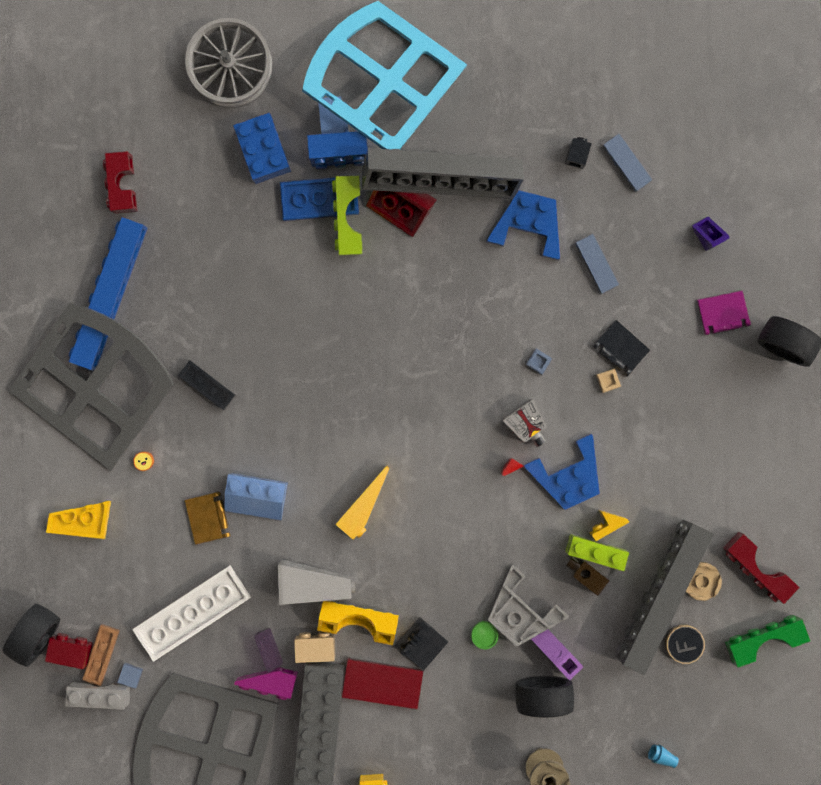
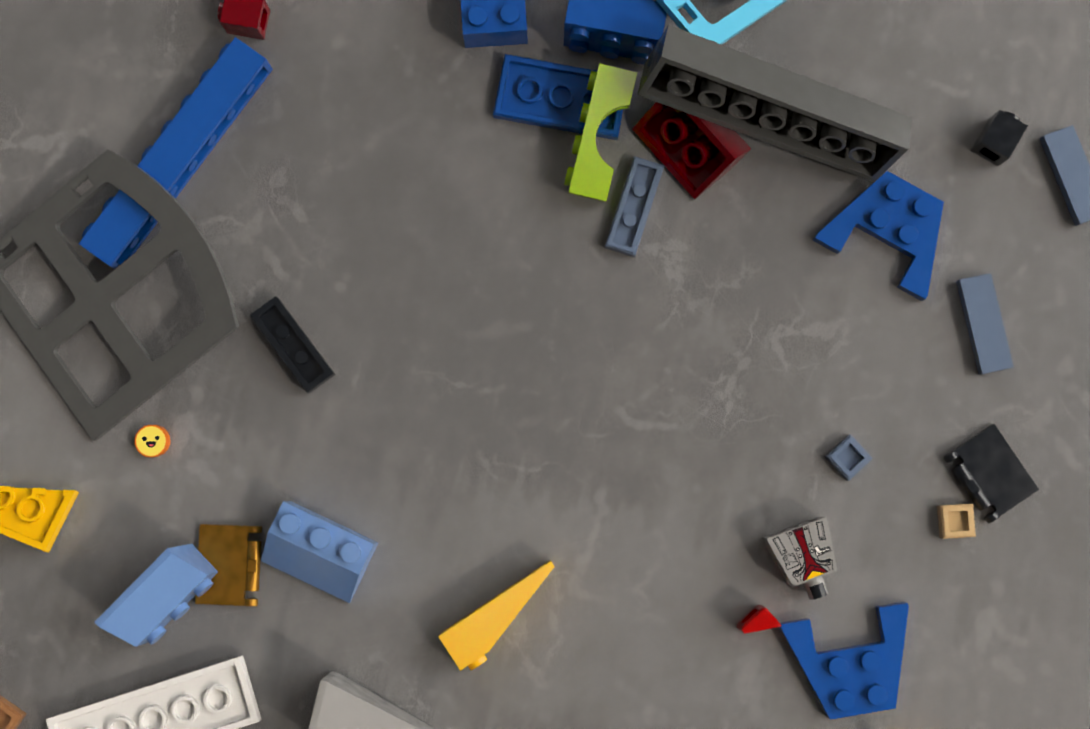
camera: 10 degrees right, 5 degrees down
none -> medium blue slope [95,544,218,647]
none -> sand blue tile [604,156,664,258]

